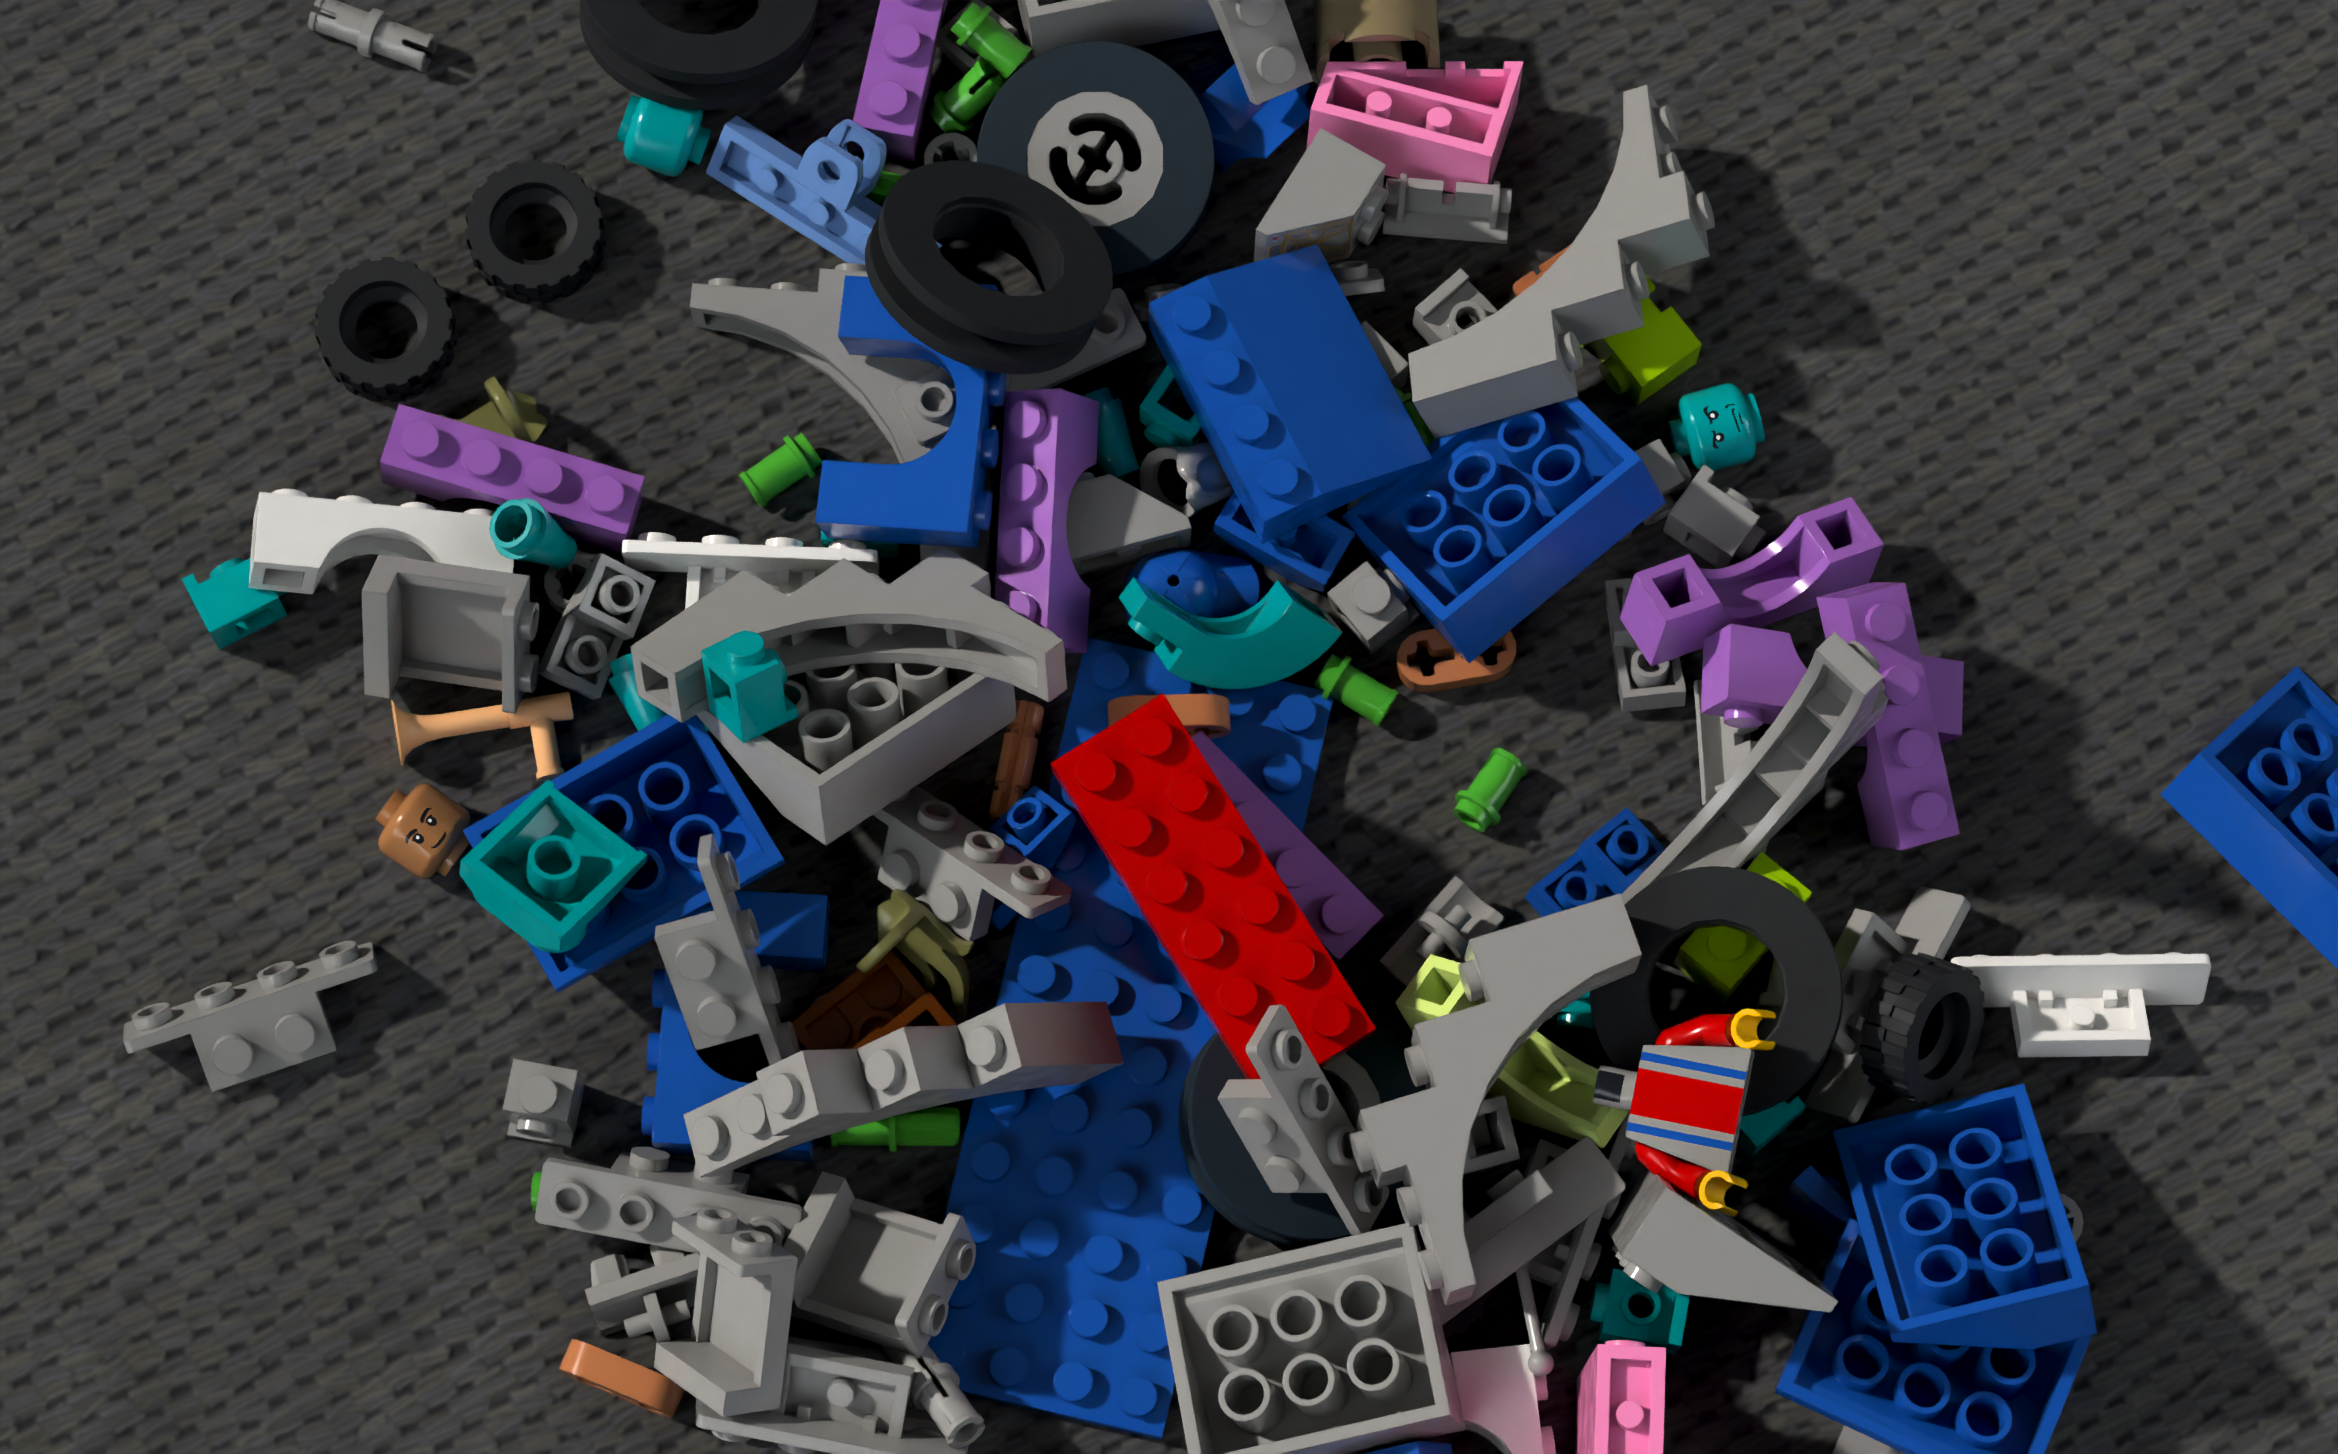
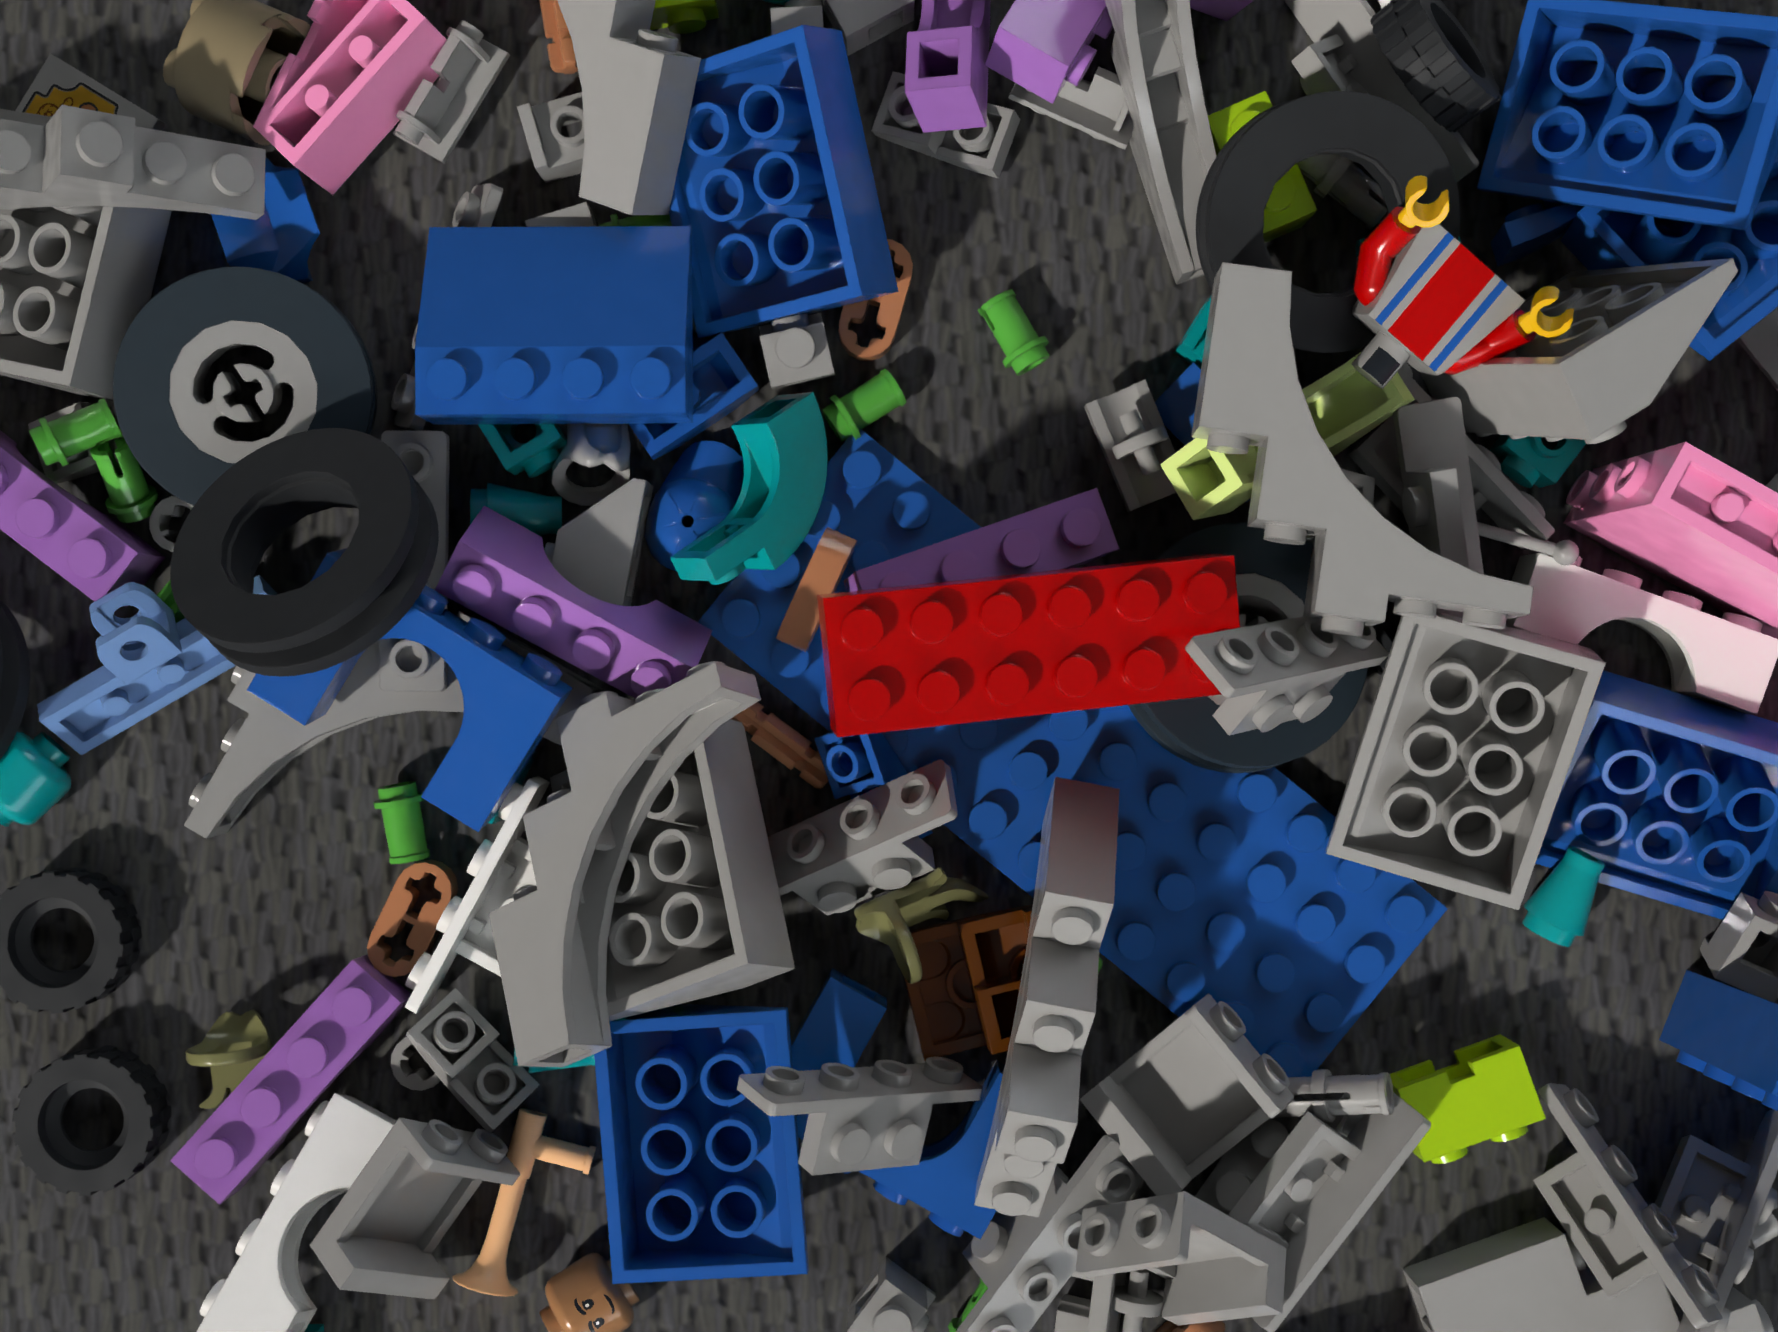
camera: 60 degrees left, 15 degrees up
teal slope [459,779,647,953] -> none
teal cone [489,498,577,570] -> none
teal brick [701,630,798,744] -> none
light grey slope [1254,128,1389,263] -> none
blue slope [1525,807,1665,917] -> none
none -> nougat beam [367,859,458,977]

